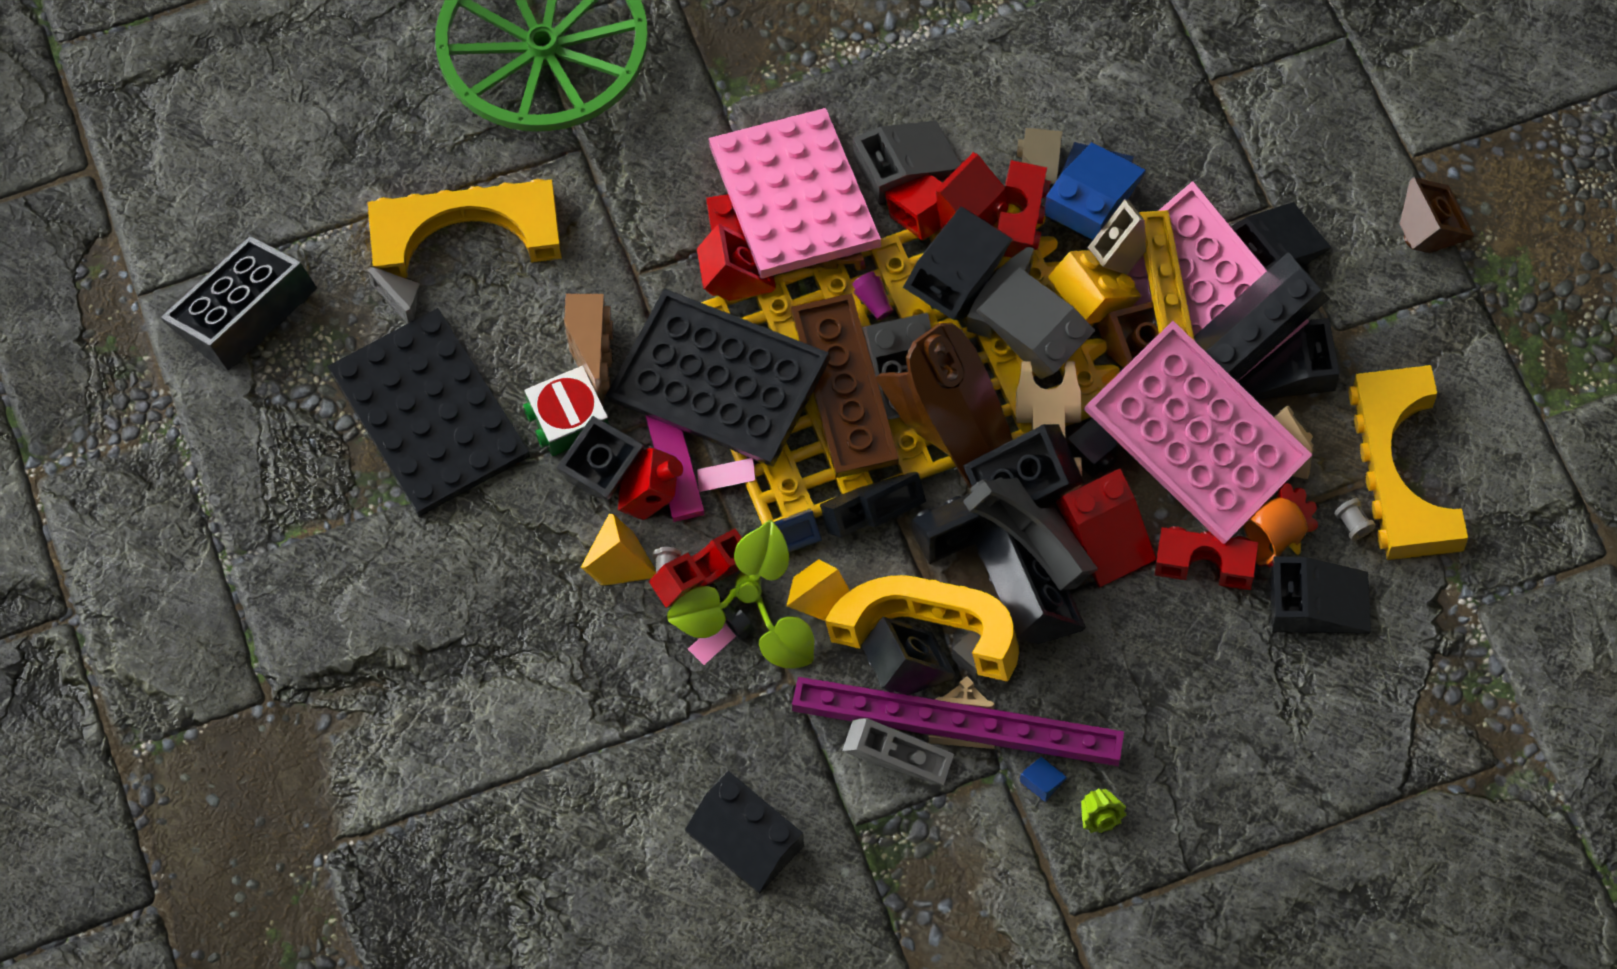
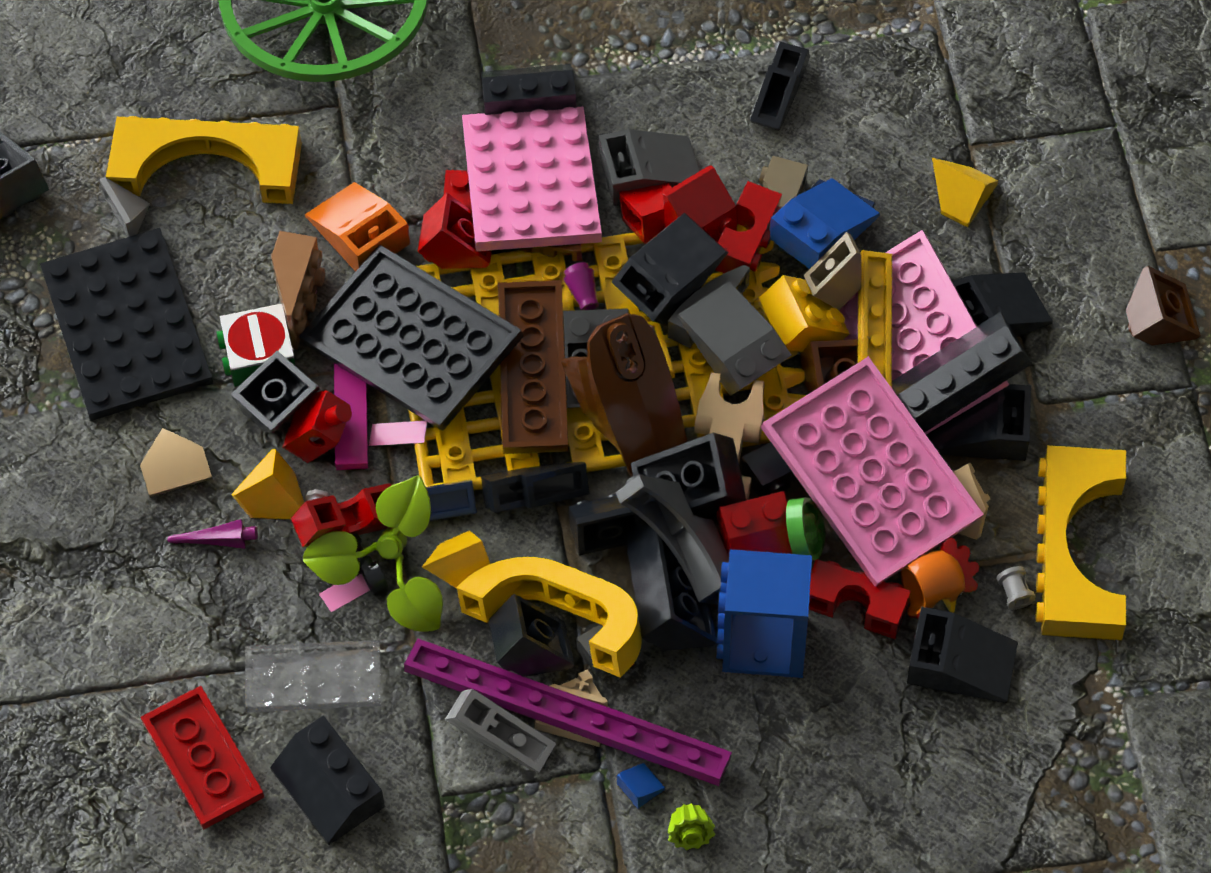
camera: 10 degrees right, 5 degrees down
none -> tan slope [140,428,212,497]
none -> red plate [141,686,265,830]
none -> magenta piece [167,519,258,549]
none -> clear plate [245,640,381,713]
none -> orange slope [305,182,410,272]
none -> black slope [481,64,576,115]
none -> blue hose [716,549,812,678]
none -> black slope [750,41,810,131]
none -> bright green piece [786,497,825,561]
none -> yellow slope [932,158,998,227]

